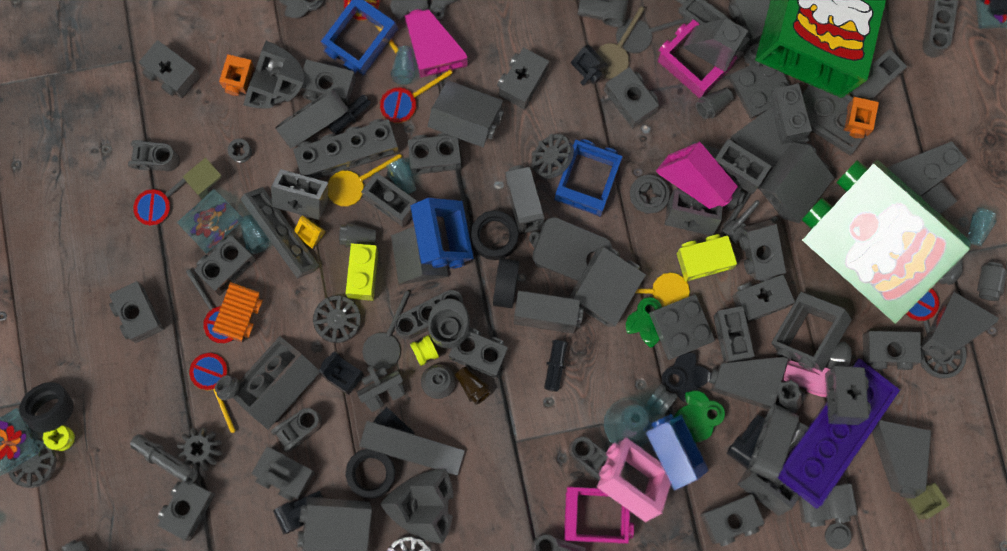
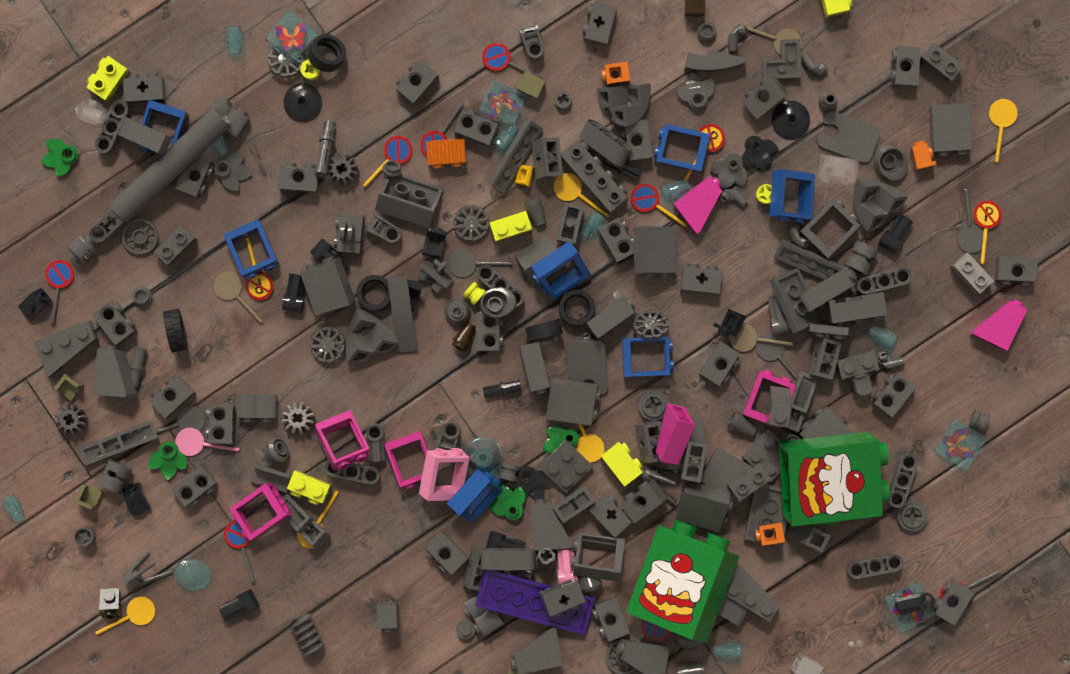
camera: 70 degrees right, 10 degrees up
none -> black dish [284,83,322,121]

